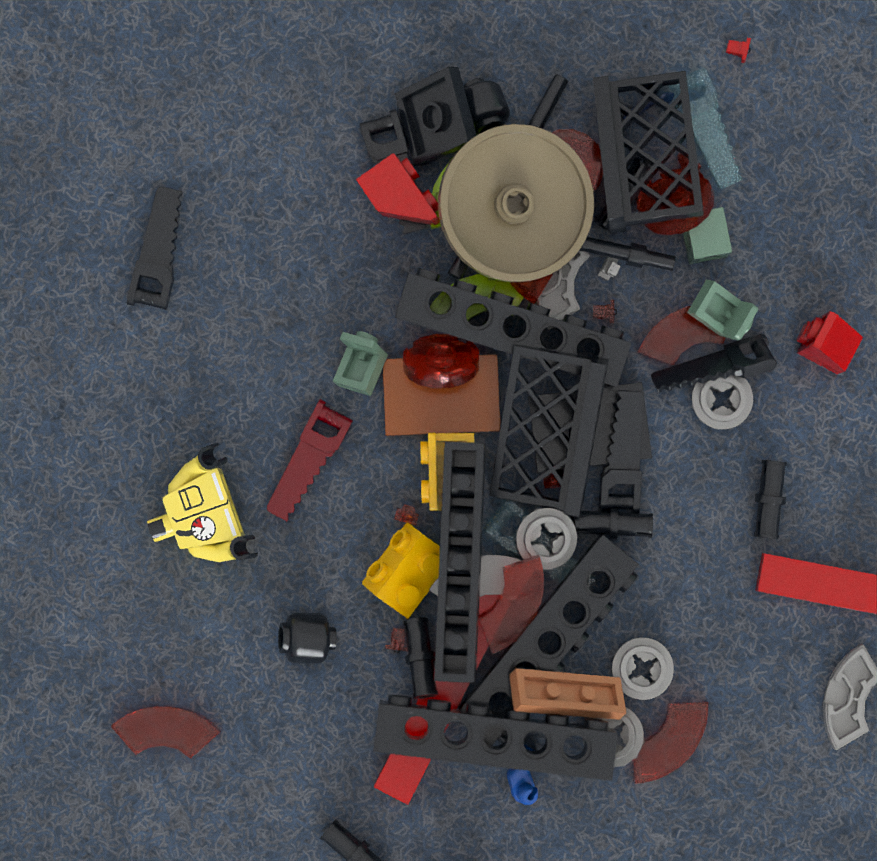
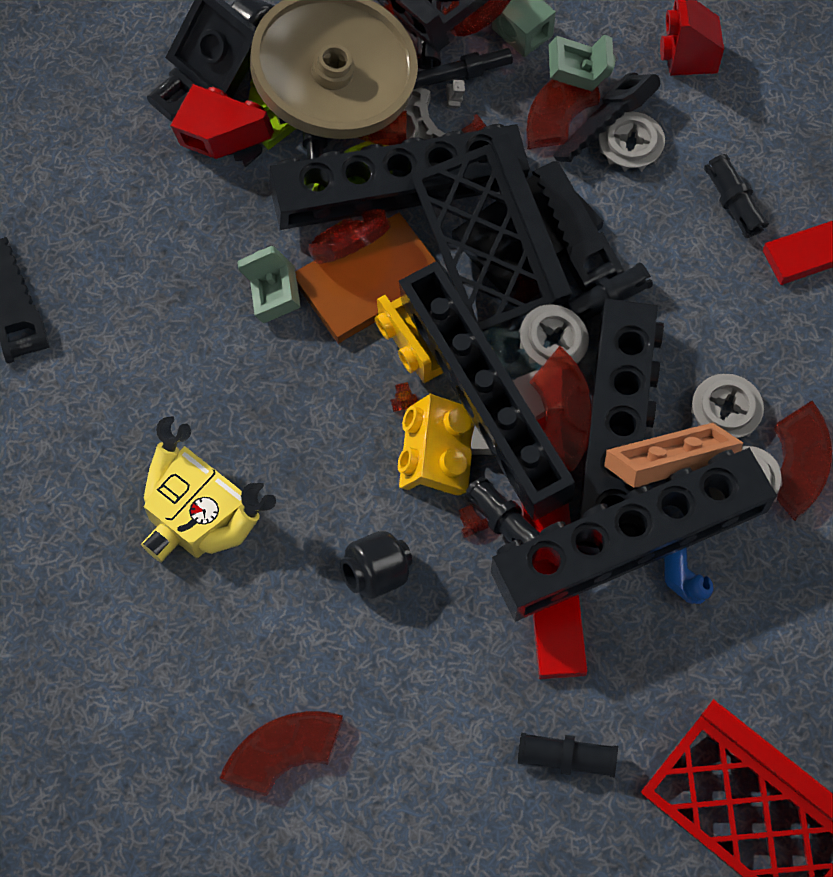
camera: 25 degrees left, 20 degrees down
dark red piece [267,399,353,521] -> none

